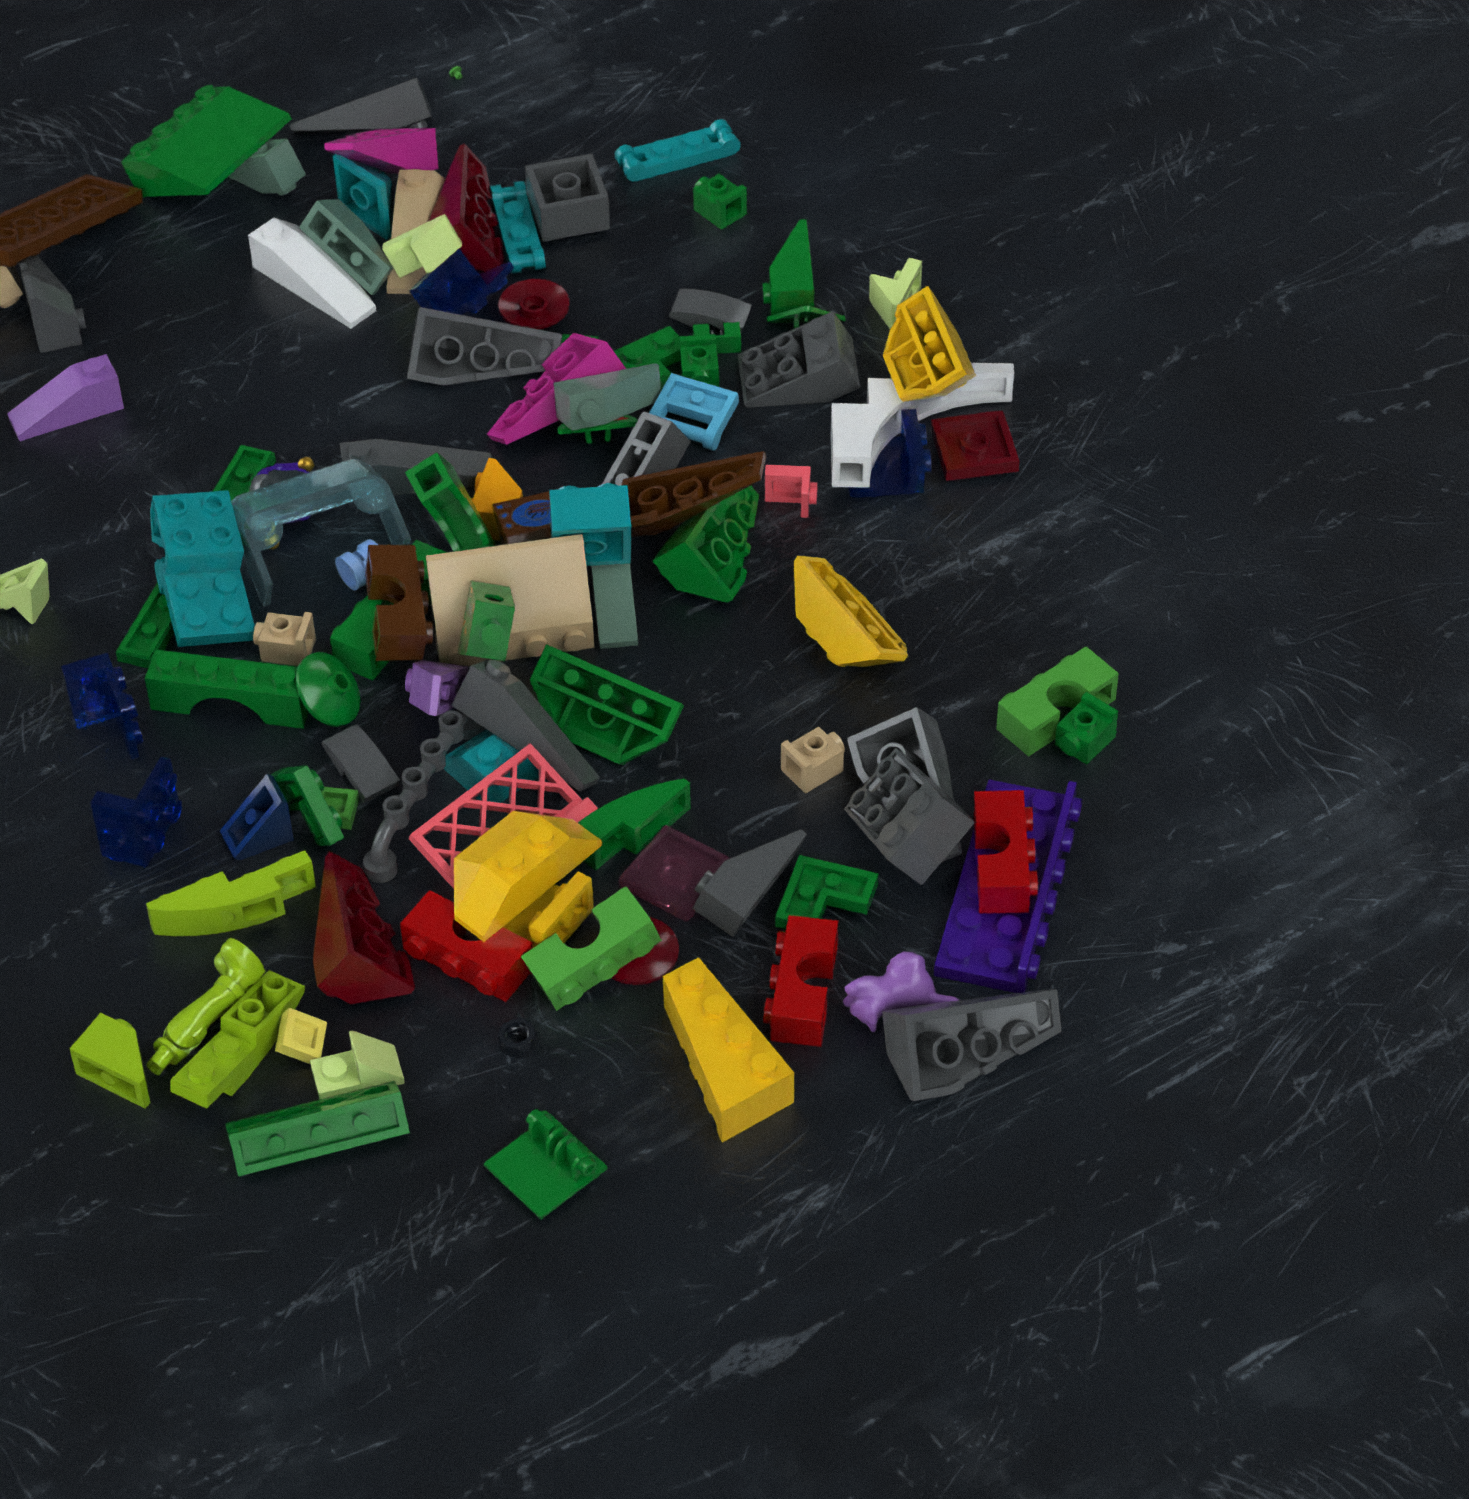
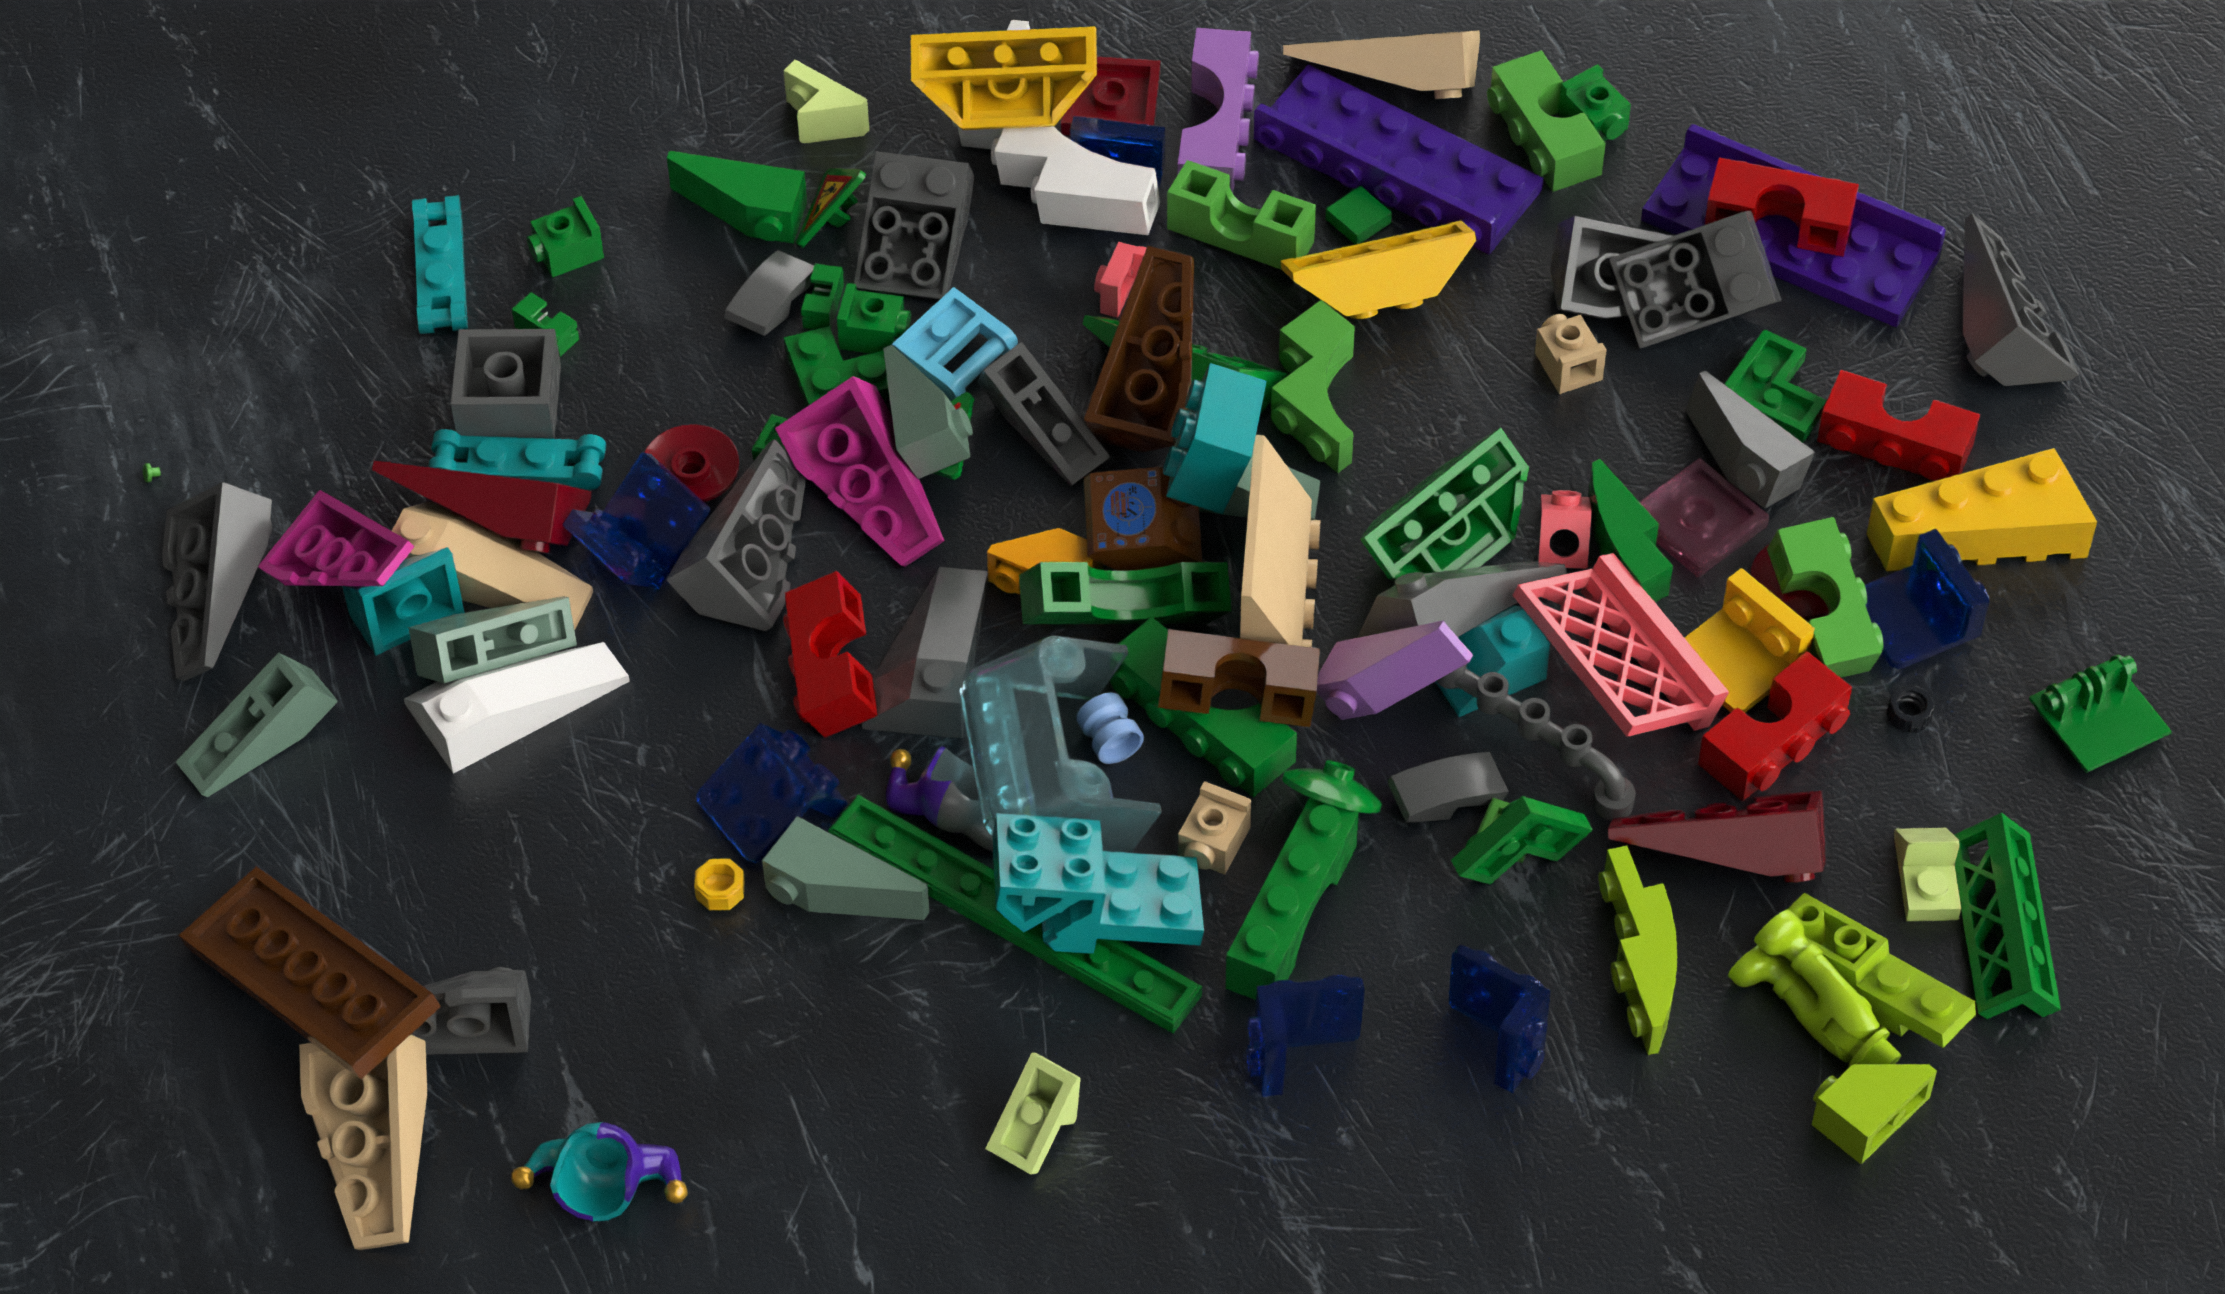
camera: 75 degrees left, 5 degrees up
medium lavender slope [7,354,124,442] -> none
green slope [121,85,292,197] -> none
dark blue slope [220,774,294,860] -> none
light yellow plate [275,1008,327,1065] -> none
yellowish green slope [382,214,462,278] -> none
yellow wedge [454,811,602,942] -> none
green torso [458,580,515,661] -> none
medium lavender animal [843,952,959,1032] -> none
none -> green piece [512,292,579,357]
none -> yellow tile [694,859,745,910]
none -> clear blue bracket [696,723,848,863]
none -> sand green slope [762,816,929,920]
none -> red arch [783,571,878,737]
none -> bright green arch [1167,160,1316,270]
none -> medium lavender arch [1178,28,1259,193]
none -> dark purple bracket [1253,65,1543,255]
none -> bright green arch [1271,300,1355,473]
none -> tan wedge [1283,30,1480,99]
none -> green tile [1325,186,1392,245]
none -> coral bracket [1538,490,1592,569]
none -> clear blue bracket [1865,529,1989,669]

